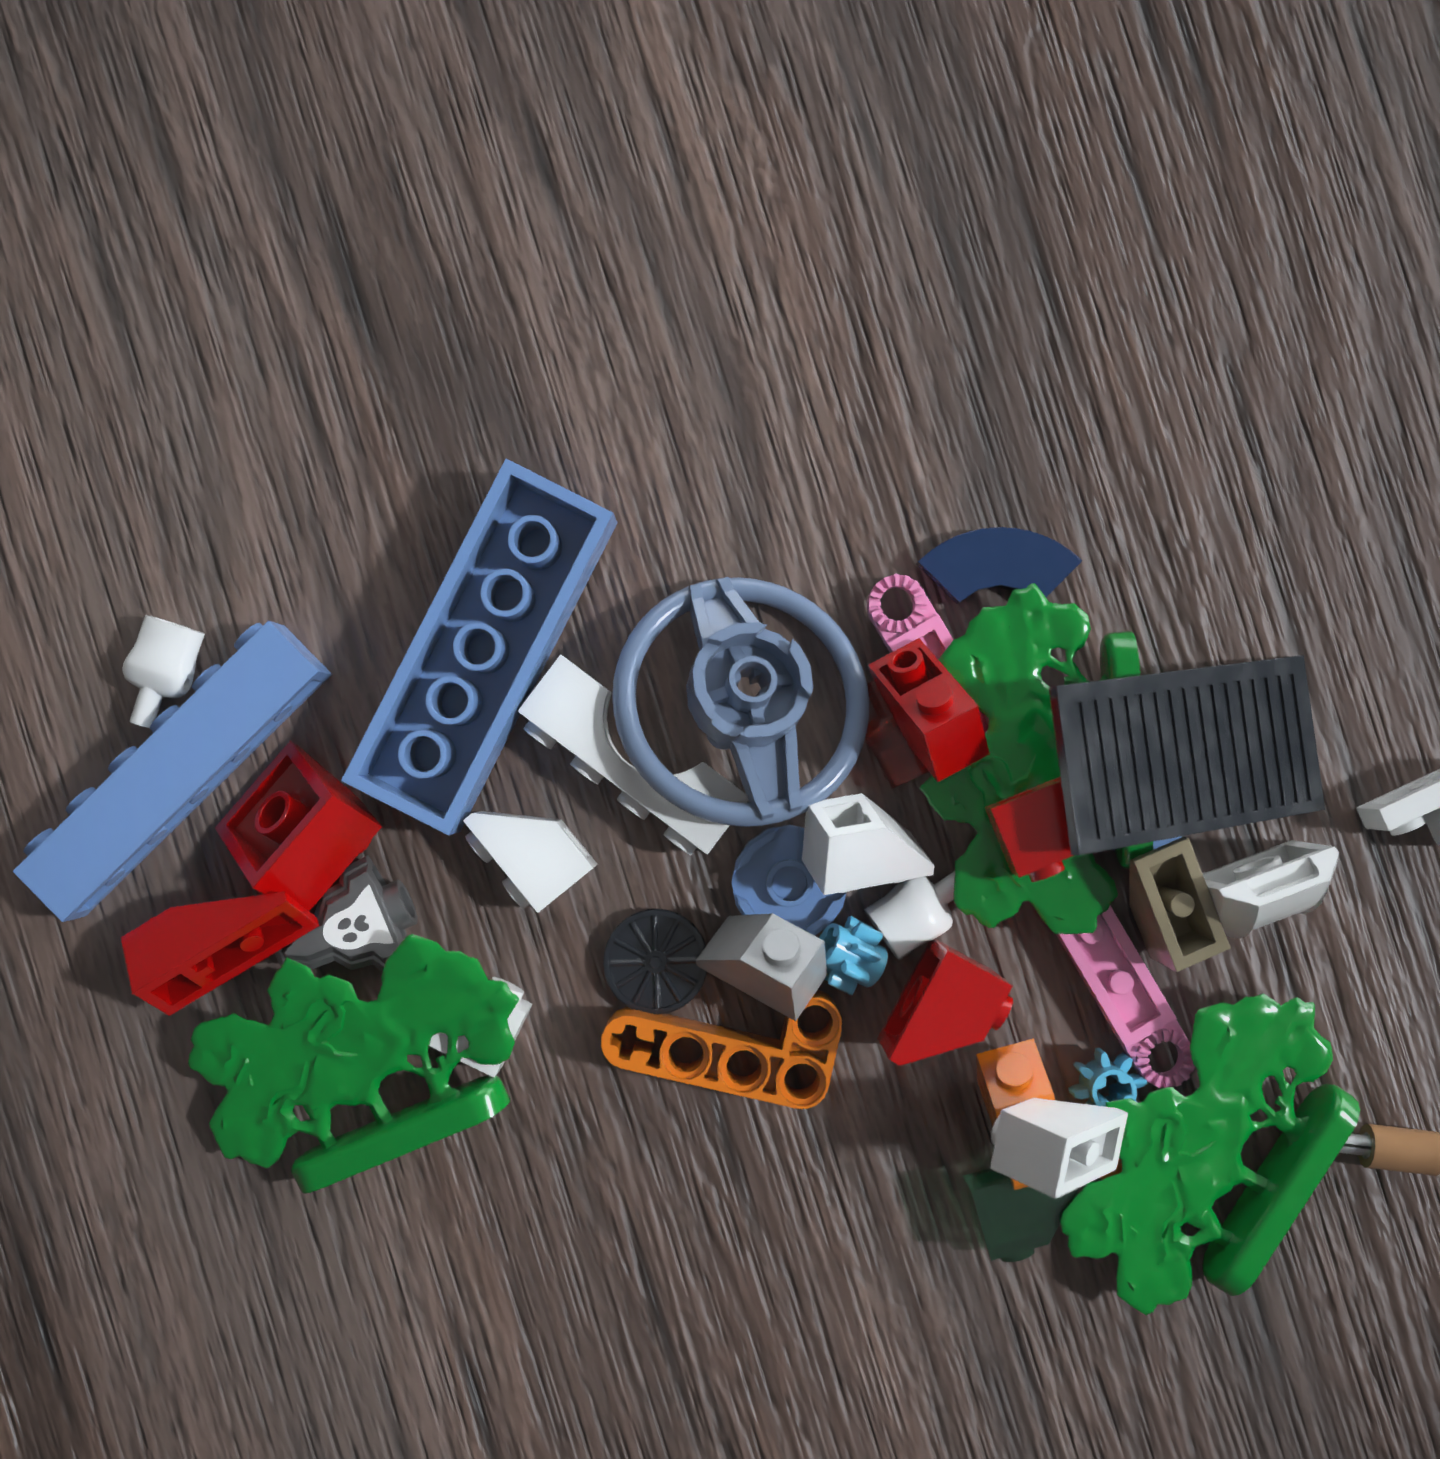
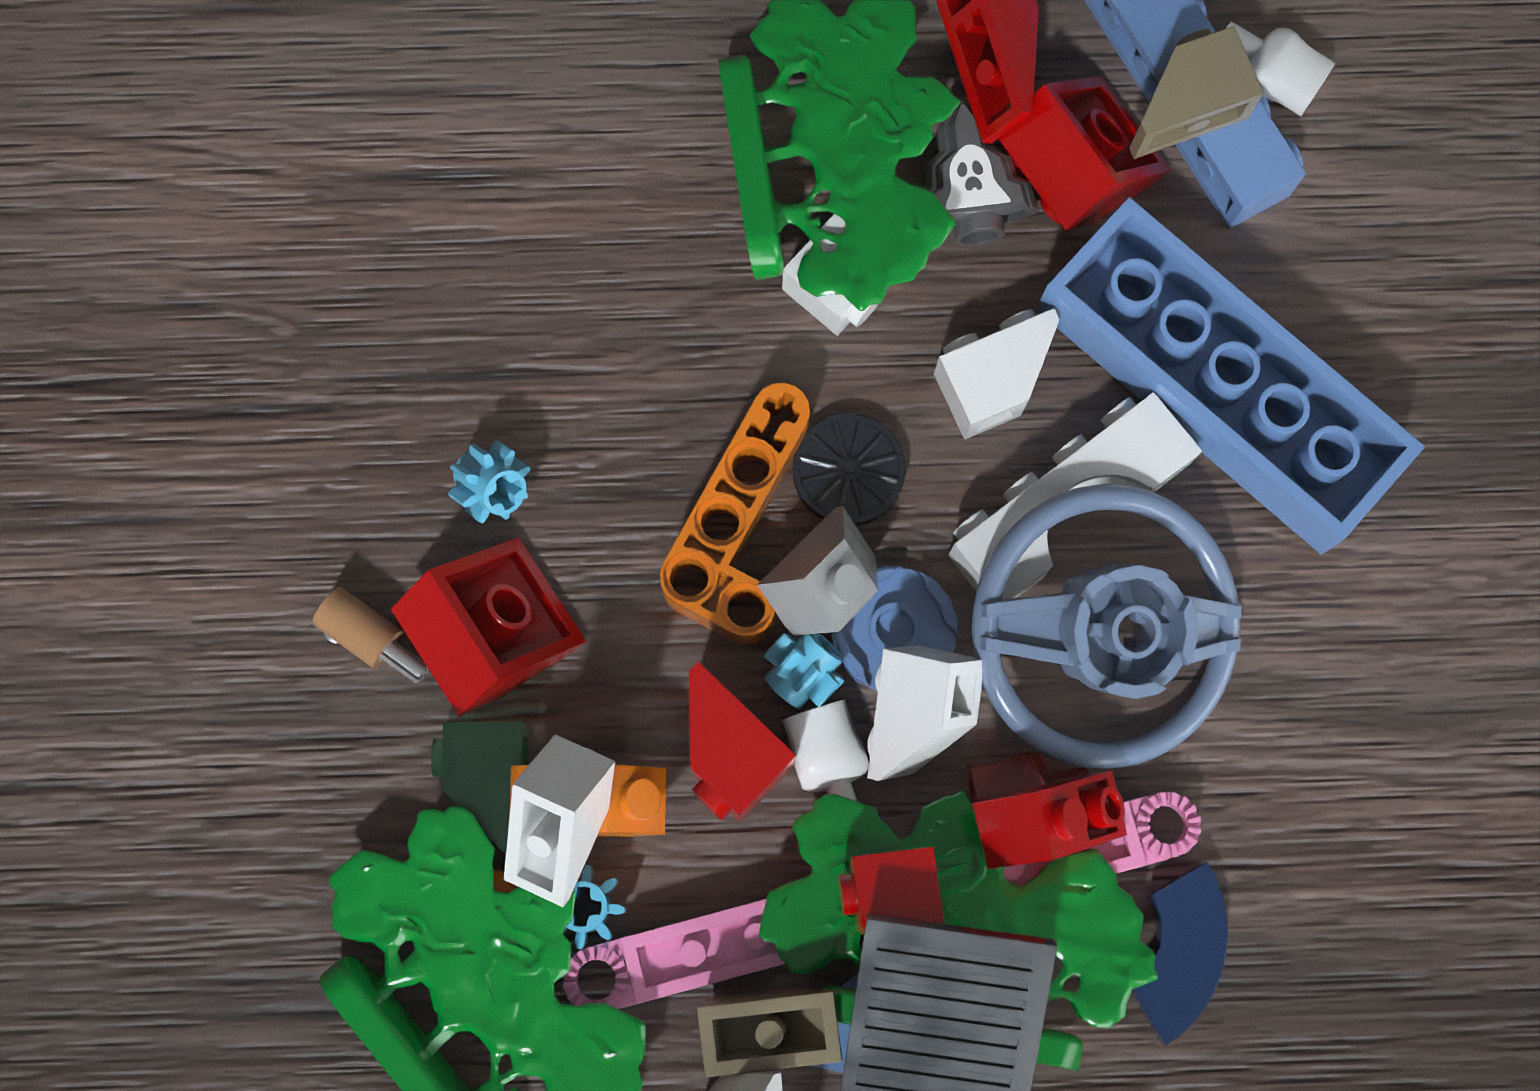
camera: 105 degrees right, 10 degrees down
none -> medium nougat piece [312,586,429,683]
none -> red slope [391,537,586,717]
none -> medium azure gear [448,440,531,523]
none -> dark tan slope [1129,26,1264,159]

